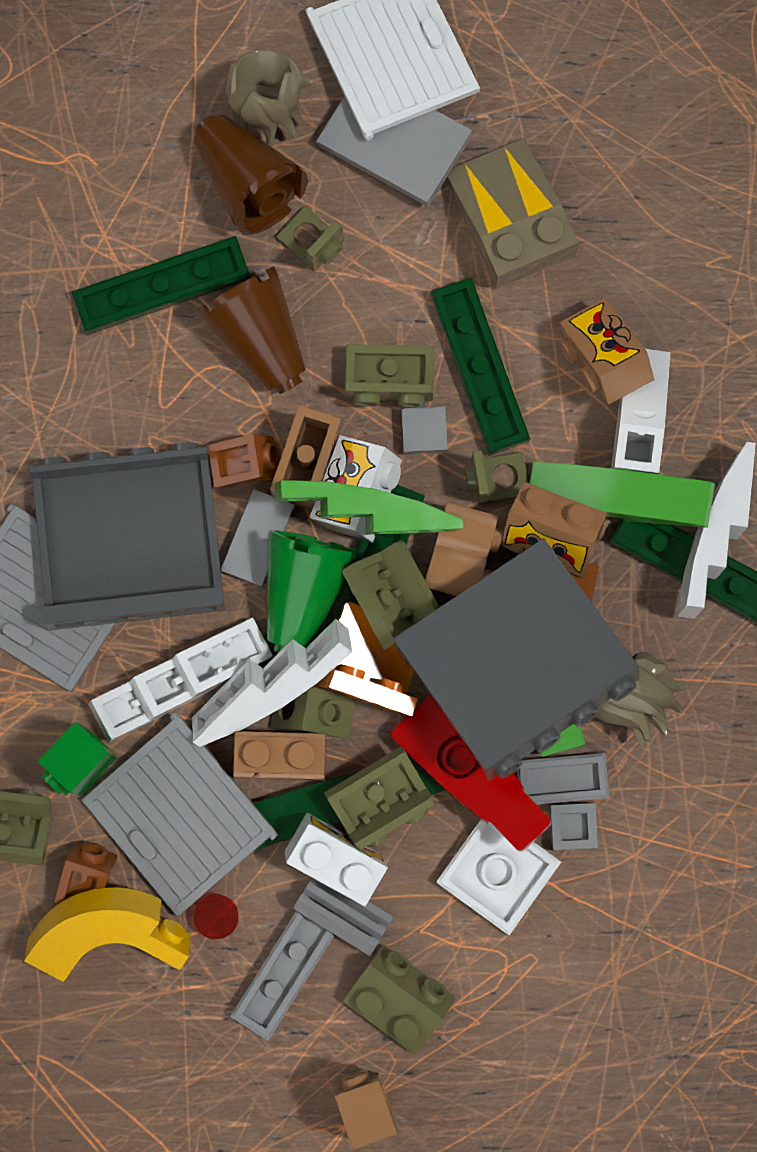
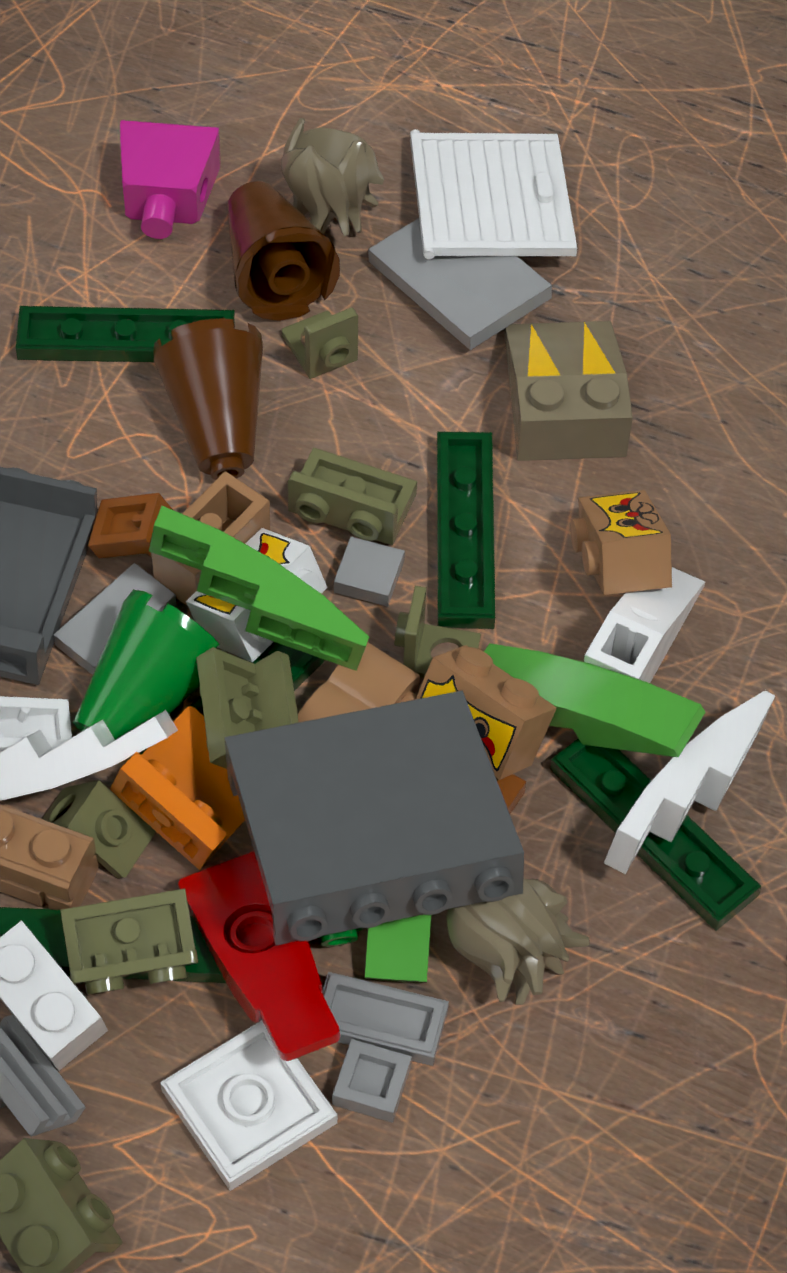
camera: 15 degrees right, 25 degrees down
none -> dark pink torso [120,120,221,239]

